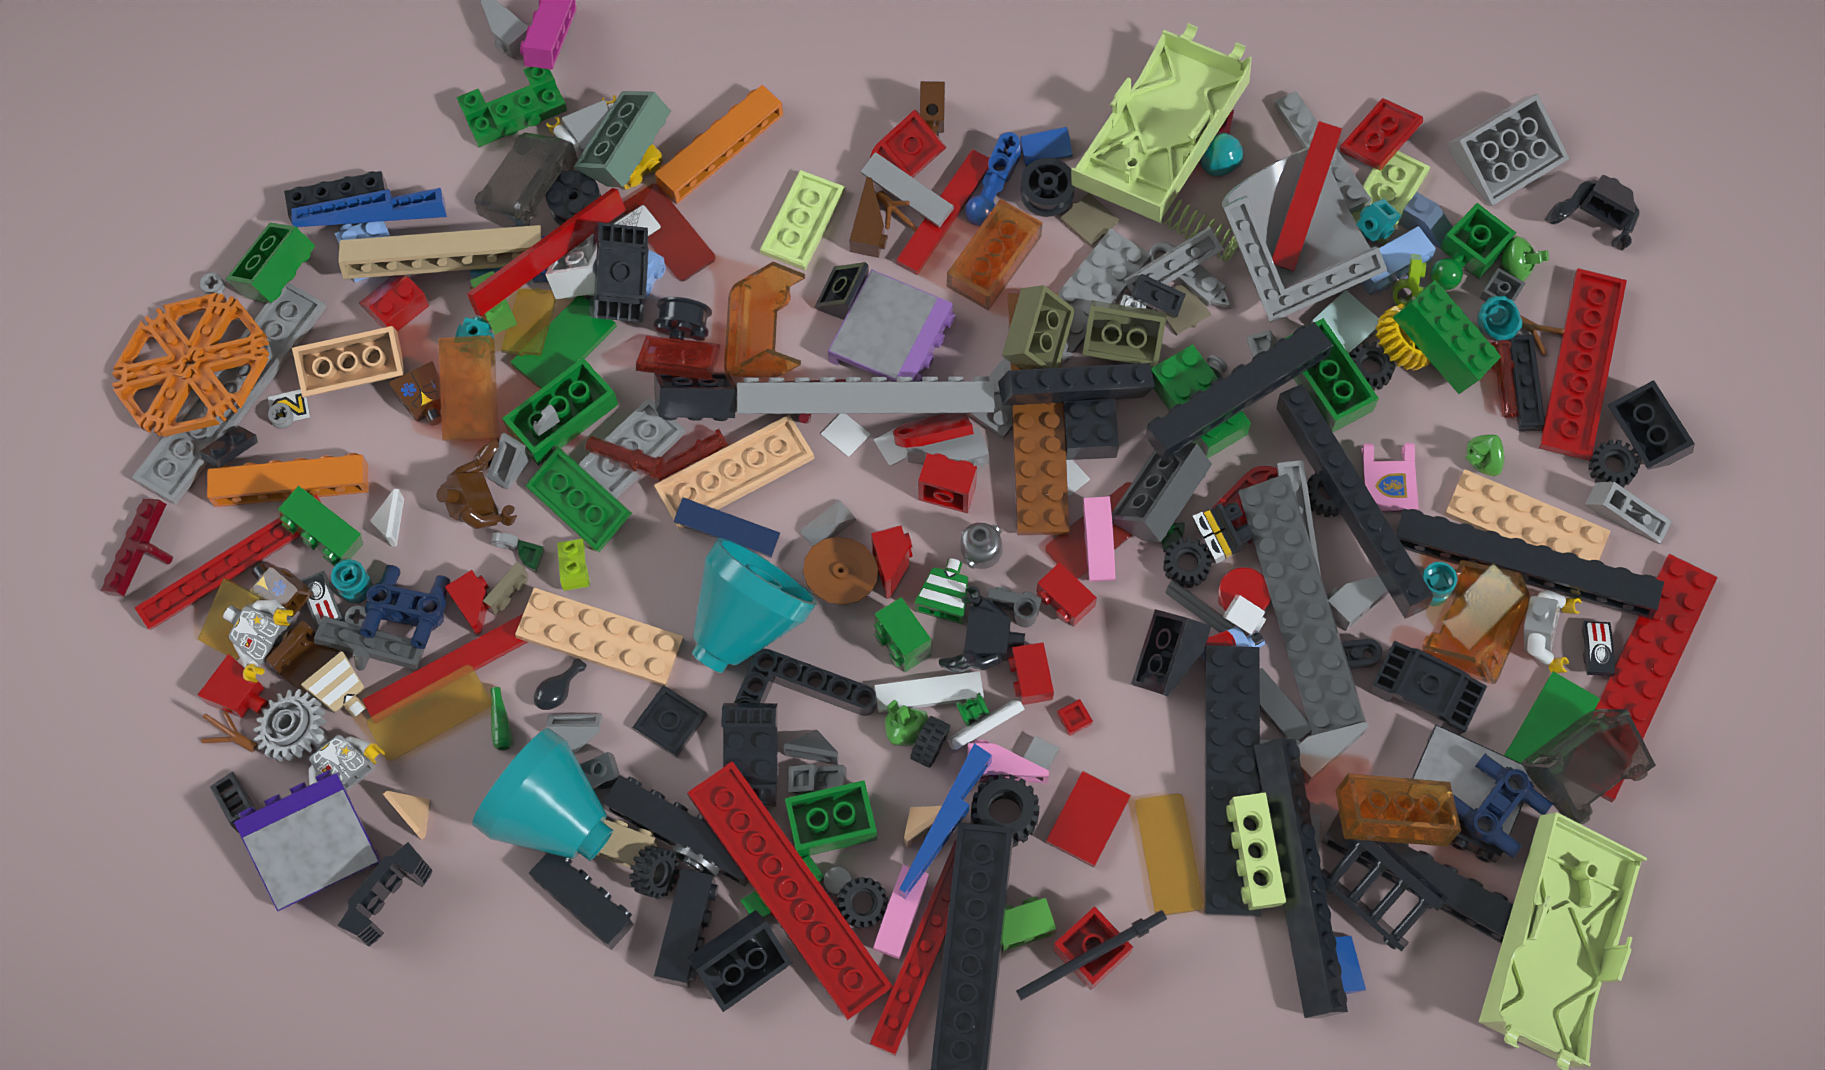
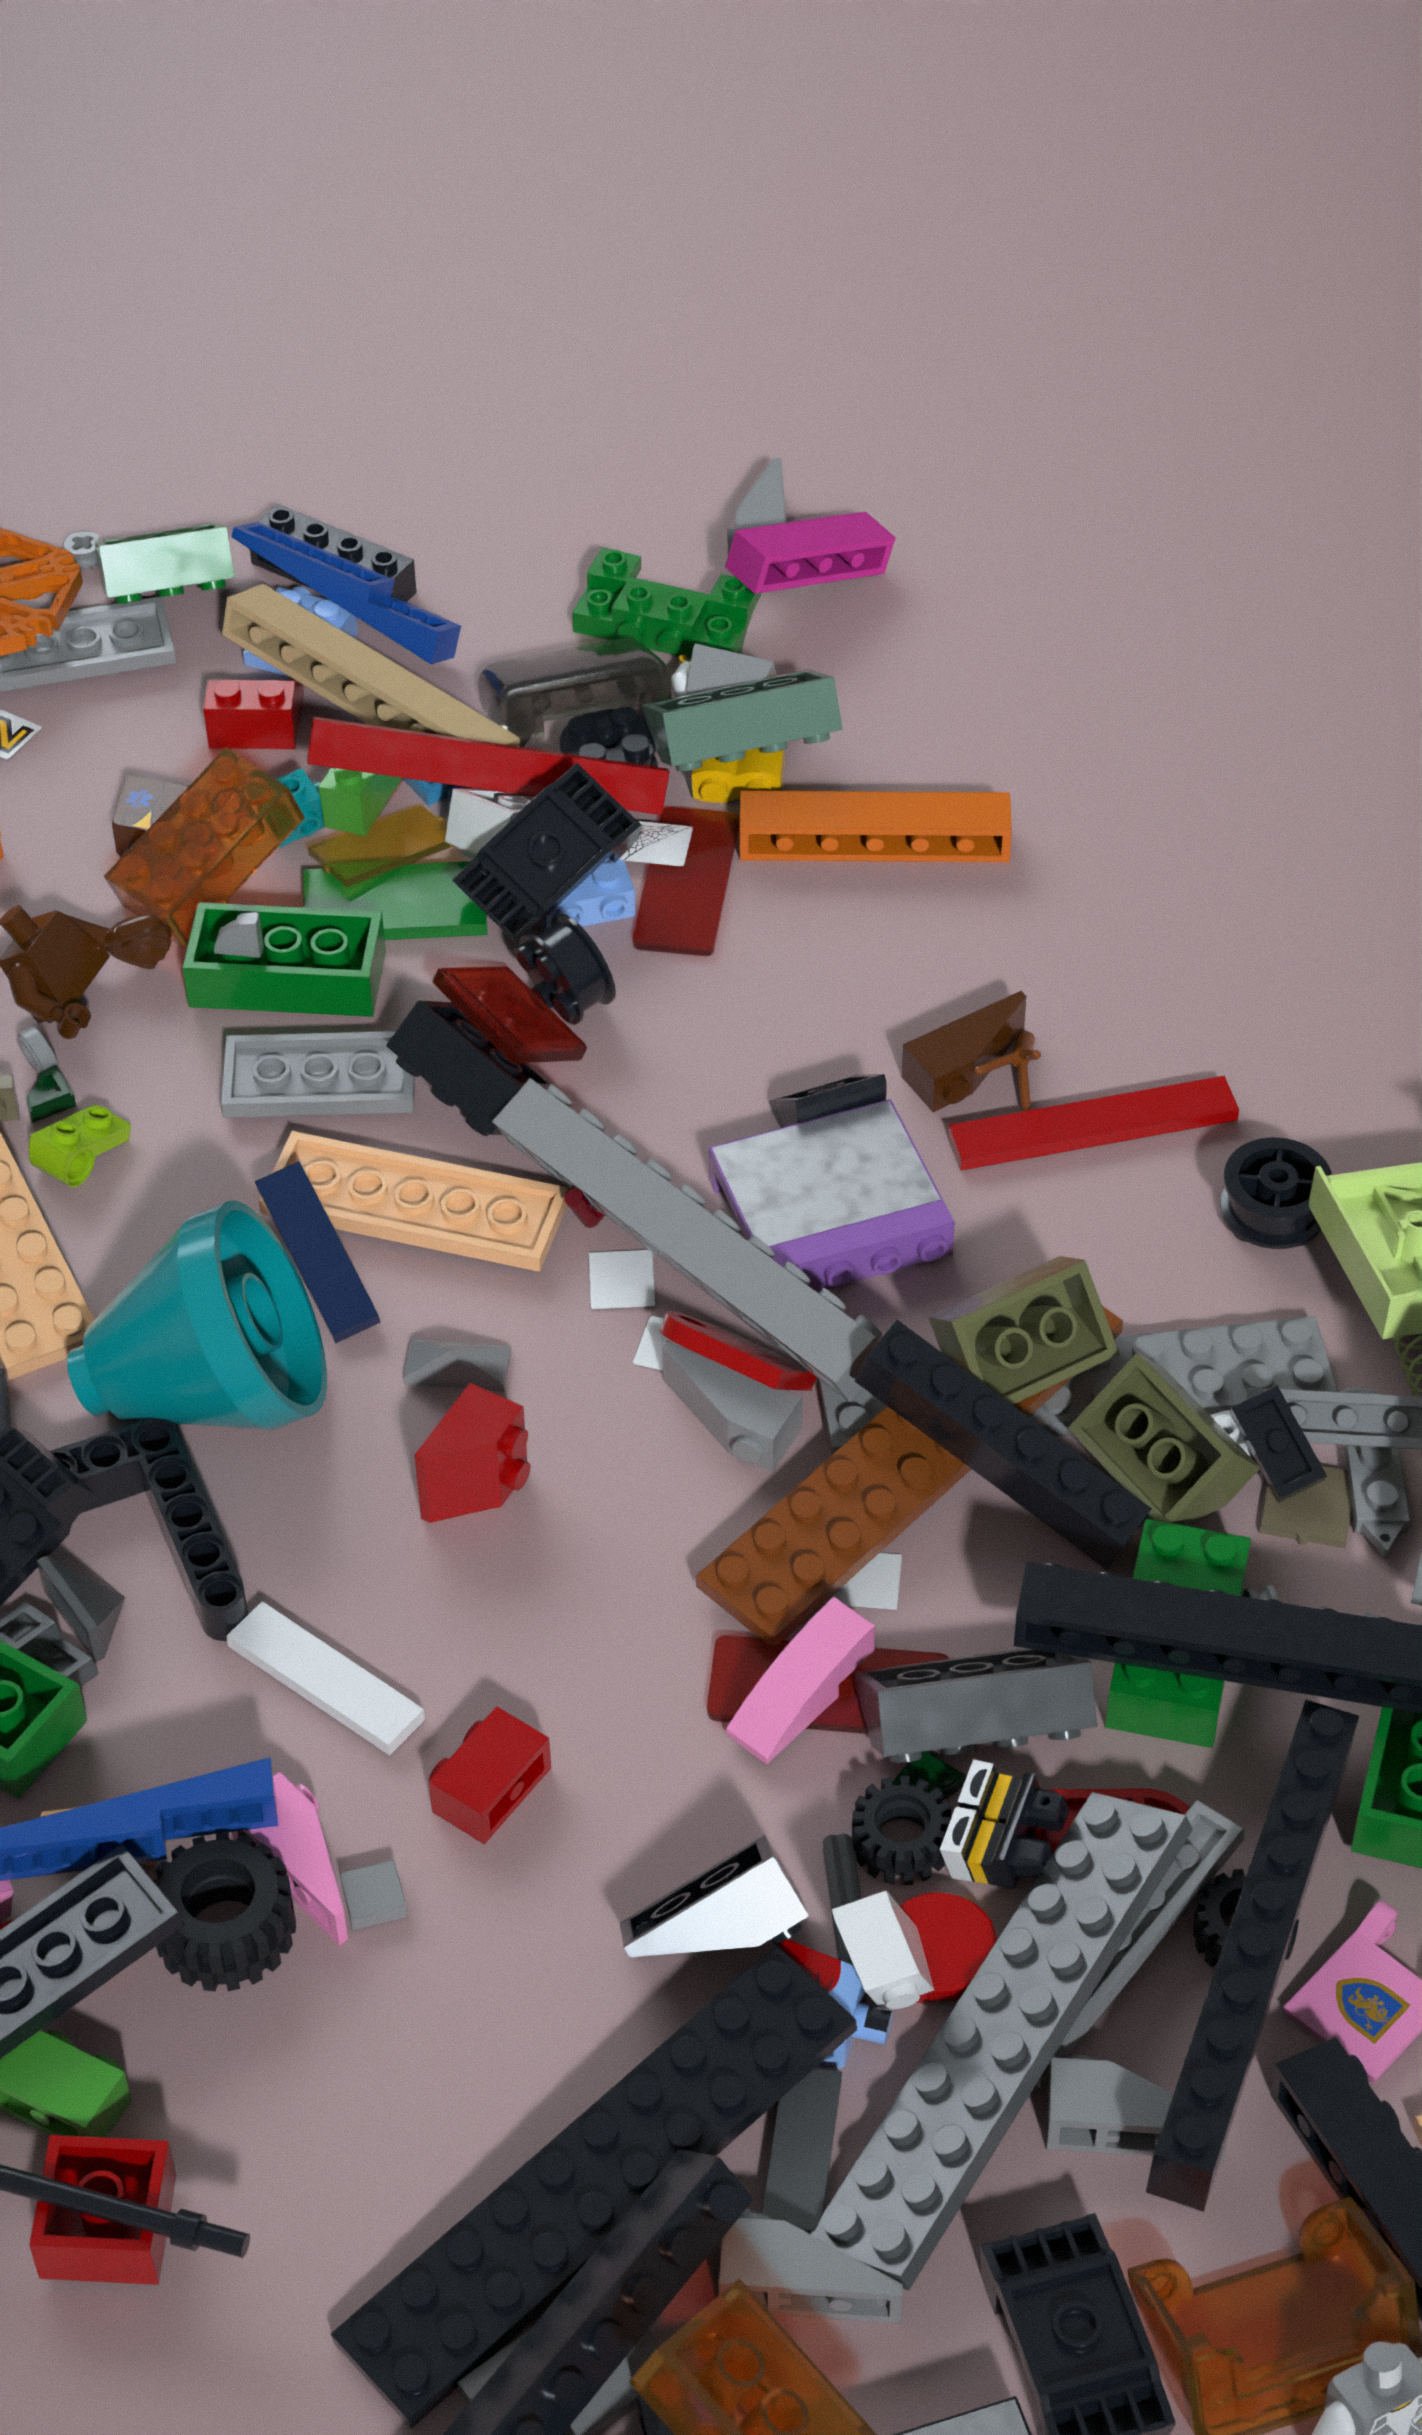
camera: 45 degrees right, 20 degrees down
light nougat slope [292,326,404,398] -> none
light grey slope [486,433,531,489] -> none
green tile [525,447,632,552] -> none
clear red pin [585,435,664,479] -> none
clear red pin [652,428,728,482] -> none
clear orange windscreen [724,261,805,378] -> none
yellowish green tile [760,170,845,270] -> none
dark orange piece [803,536,878,605] -> none
light grey tile [861,152,954,228] -> none
red tile [870,110,947,178] -> none
green brick [873,597,931,672] -> none
bright green piece [885,700,929,747] -> none
black tyre [910,716,951,768] -> none
green torso [915,559,968,625] -> none
red brick [918,453,977,514] -> none
reddish brown torso [920,81,945,137] -> none
black torso [939,586,1025,673] -> none
white tile [946,700,1025,750] -> none
clear orange brick [947,199,1043,311] -> none
green bush [956,693,990,727] -> none
flat silver piece [960,522,1003,569] -> none
blue beam [965,132,1021,227] -> none
dark grey plate [987,587,1041,627] -> none
blue slope [1020,127,1073,166] -> none
red brick [1036,562,1097,627] -> none
red tile [1046,771,1131,868] -> none
red tile [1056,699,1093,736] -> none
dark tan piece [1060,193,1120,247] -> none
black brick [1063,399,1119,460] -> none
clear yellow piece [1135,793,1204,915] -> none
yellowish green brick [1226,793,1286,910] -> none
black plate [1342,639,1382,669] -> none
teal wheel [1422,562,1458,606] -> none
clear yellow piece [1439,564,1525,650] -> none

